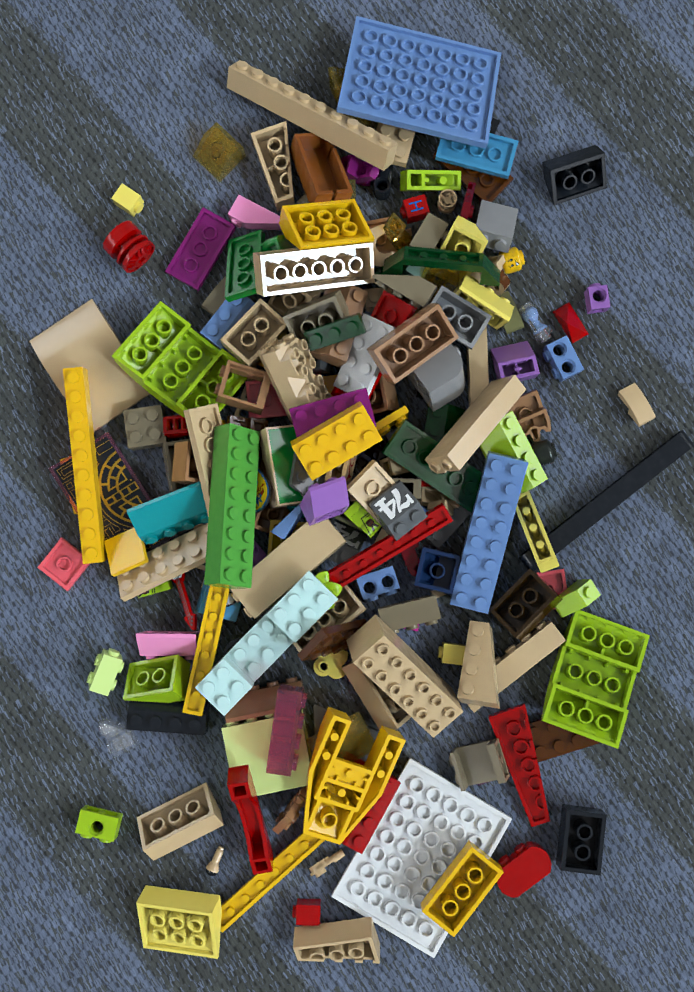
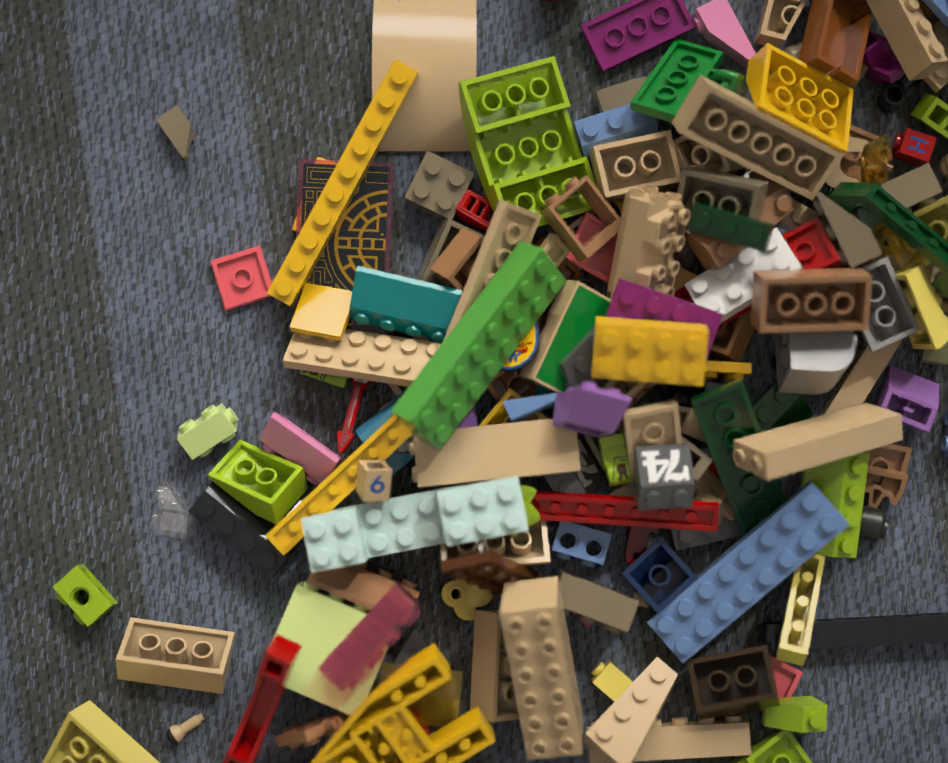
camera: 25 degrees right, 0 degrees up
none -> tan brick [356,460,392,504]
none -> tan tile [539,233,570,268]

